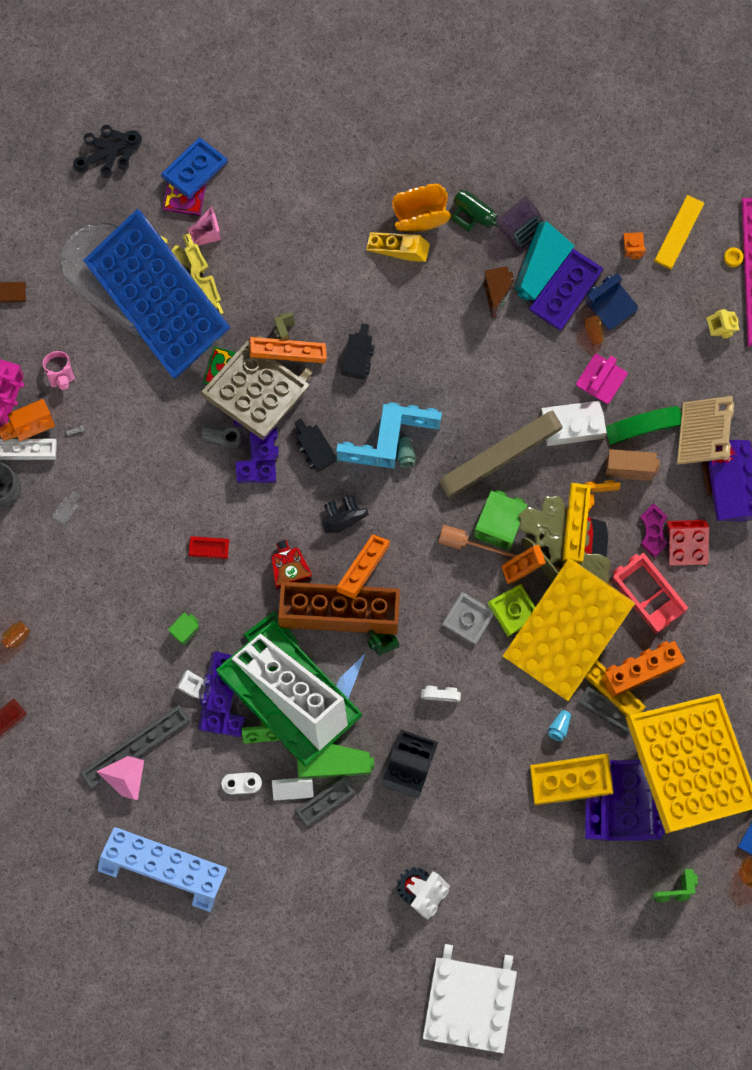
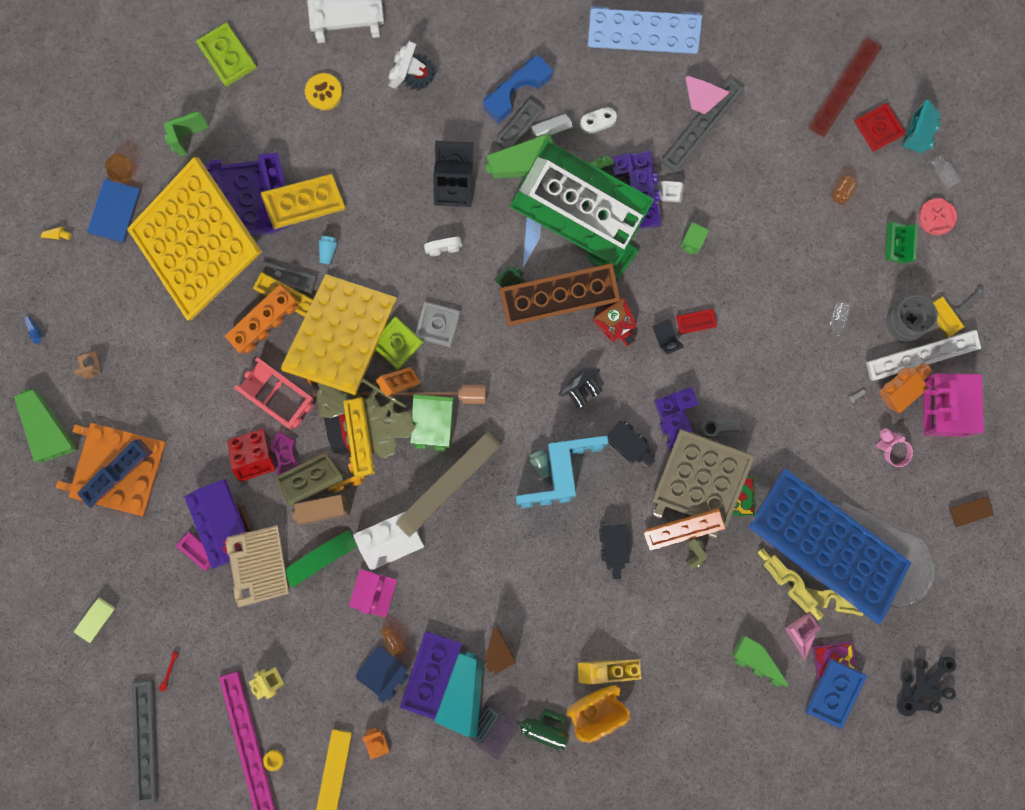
camera: 165 degrees right, 5 degrees up
orange plate [337,534,390,599] -> none
none -> lime tile [196,22,257,87]
none -> olive plate [273,452,343,507]
none -> yellow tile [305,73,343,111]
none -> blue arch [483,55,553,124]
none -> black bracket [652,319,684,355]
none -> bright green slope [731,635,788,688]

